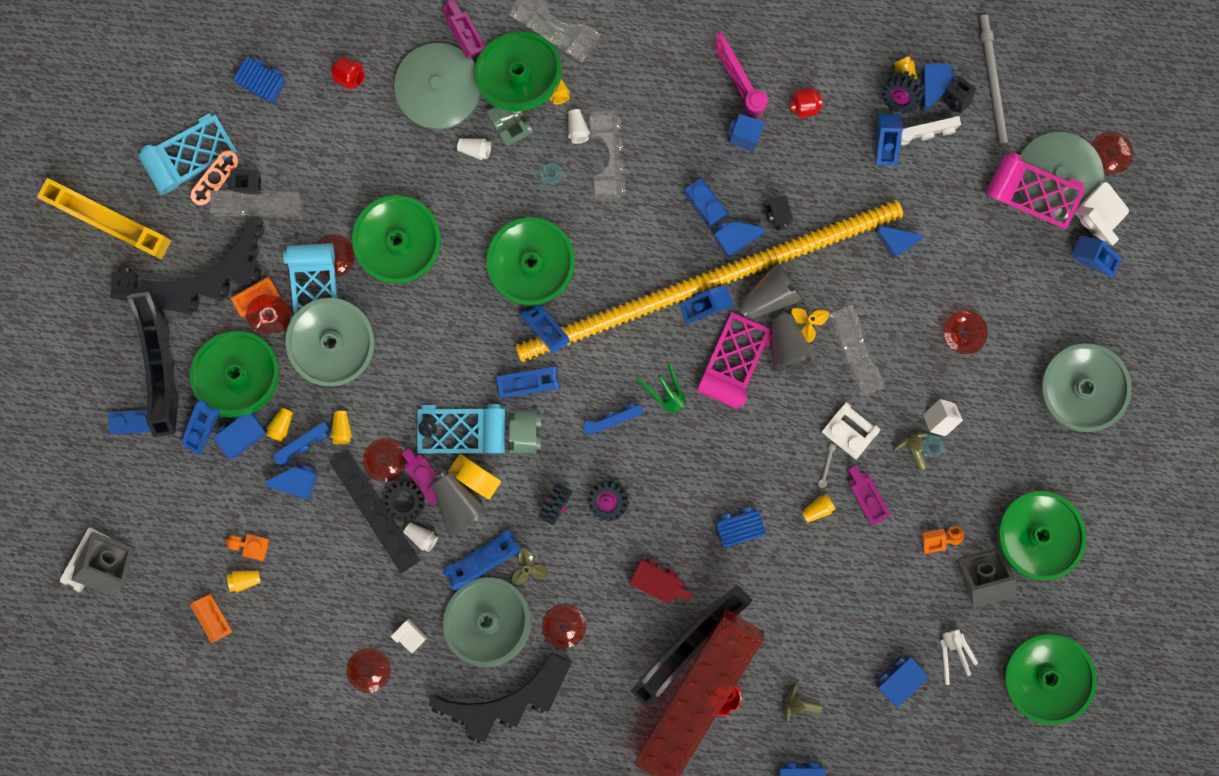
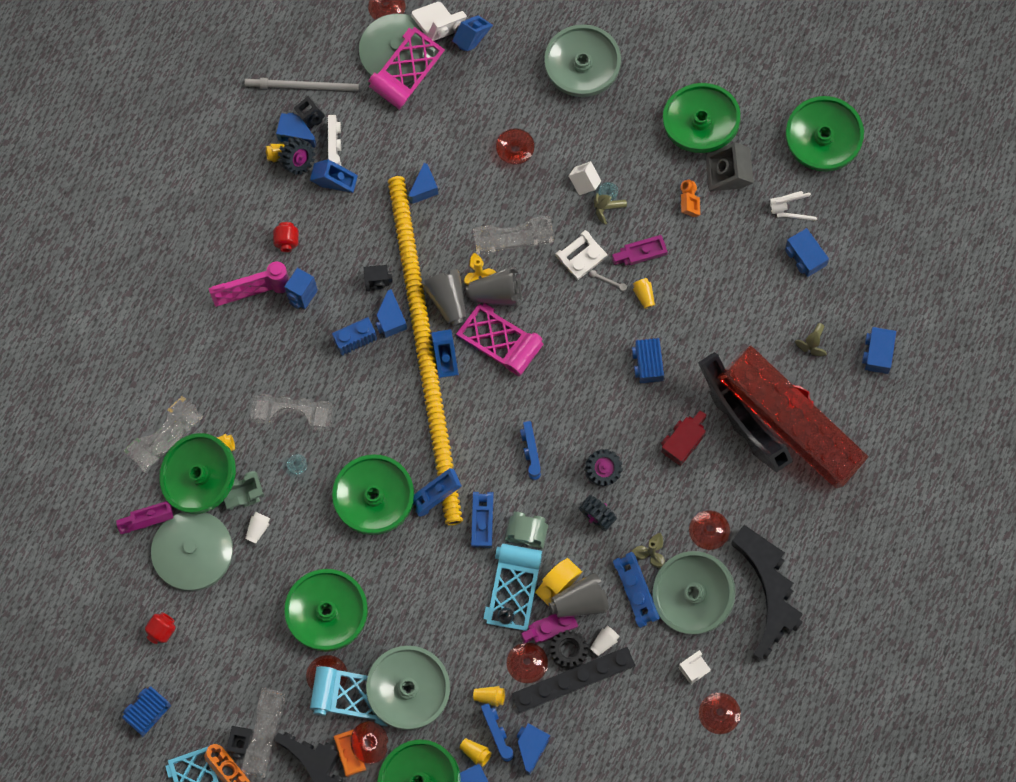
camera: 75 degrees left, 15 degrees down
white cone [568,109,590,144] -> none
green plant [636,363,686,414] -> none

